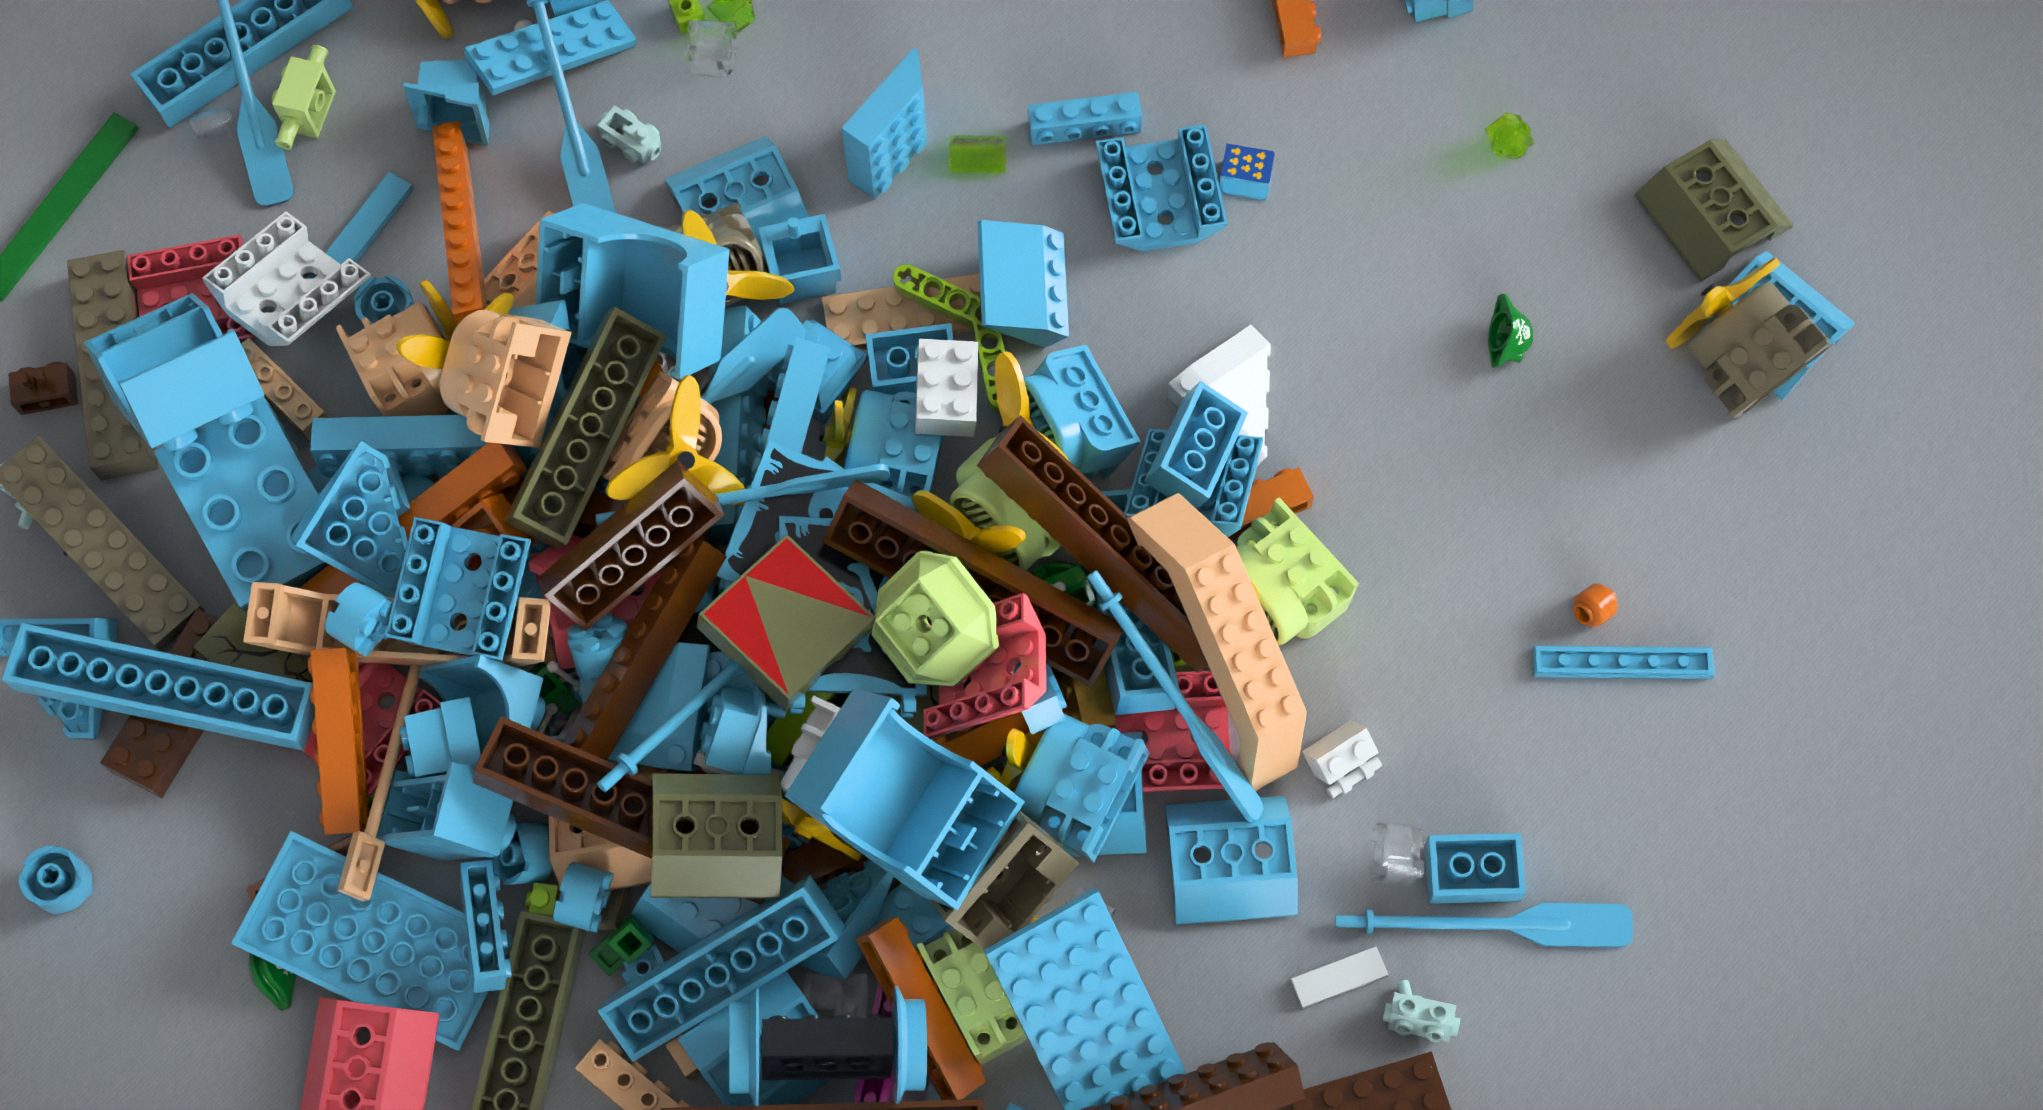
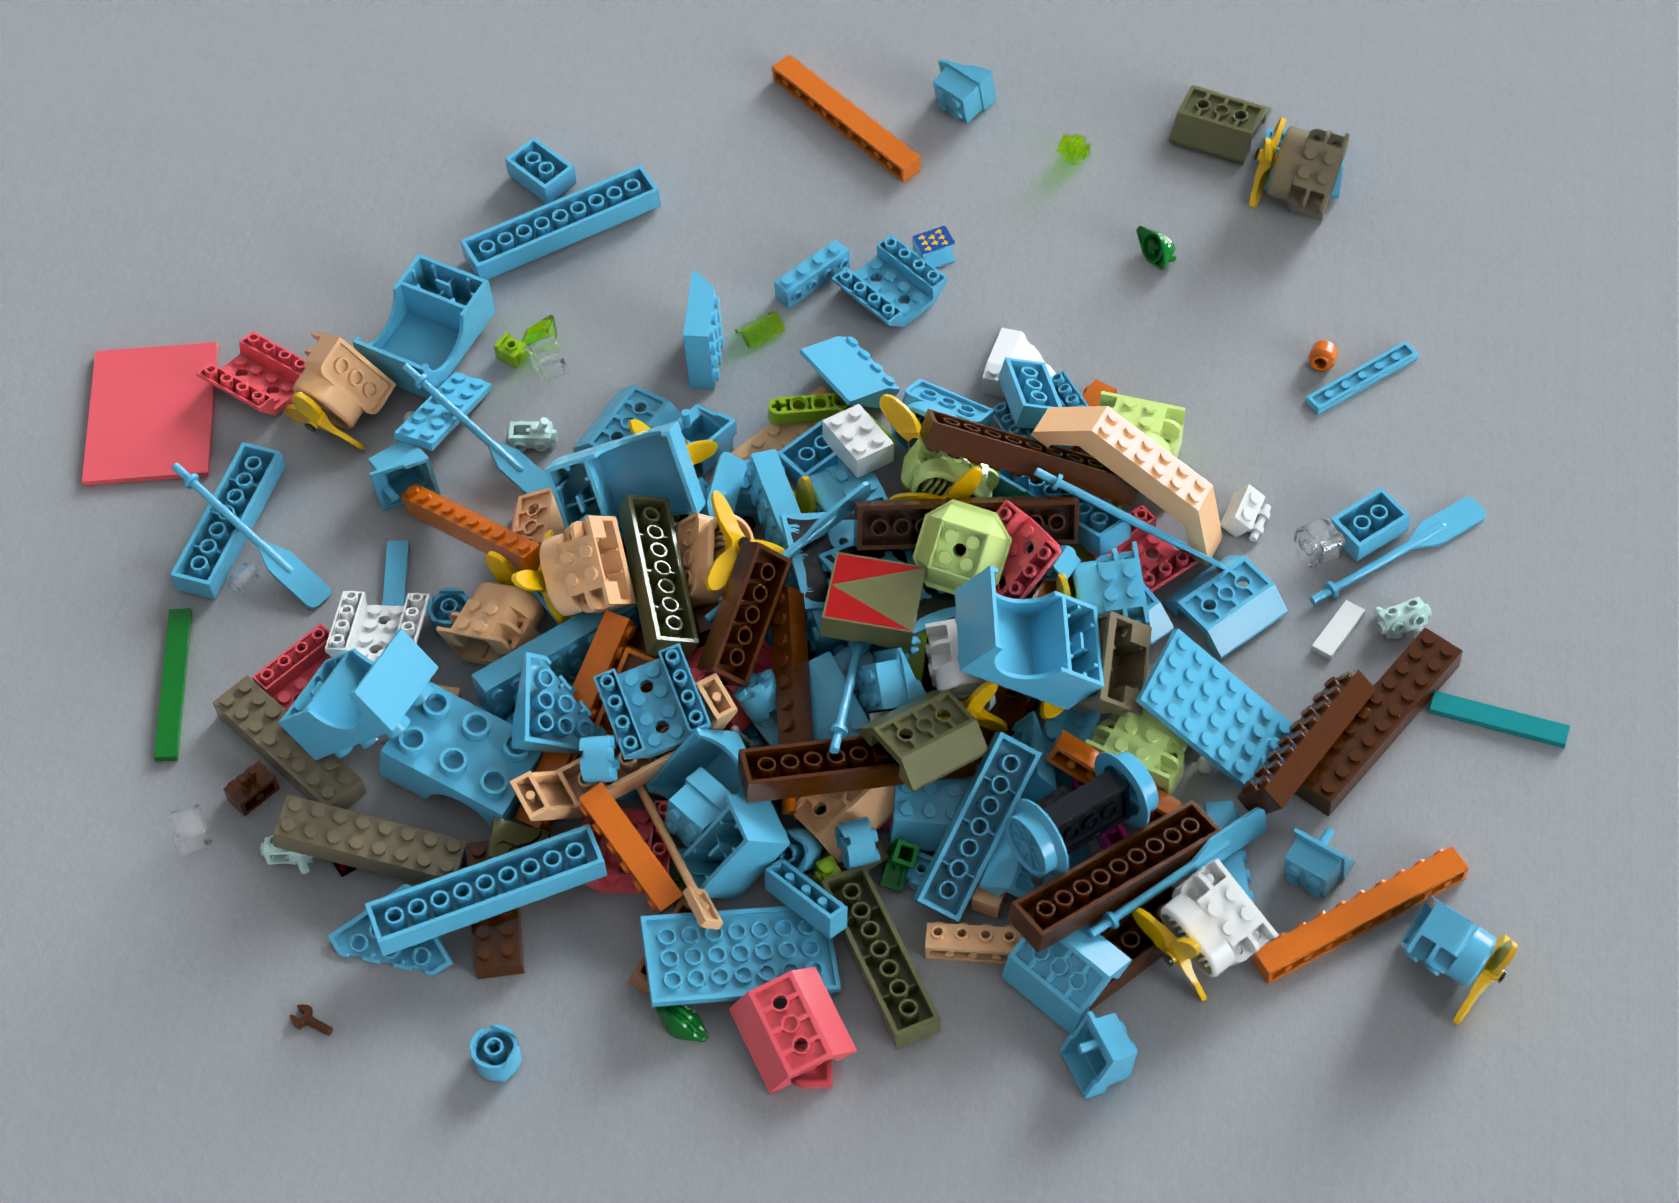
camera: 30 degrees left, 15 degrees down
yellowish green brick [272,45,336,150] -> none

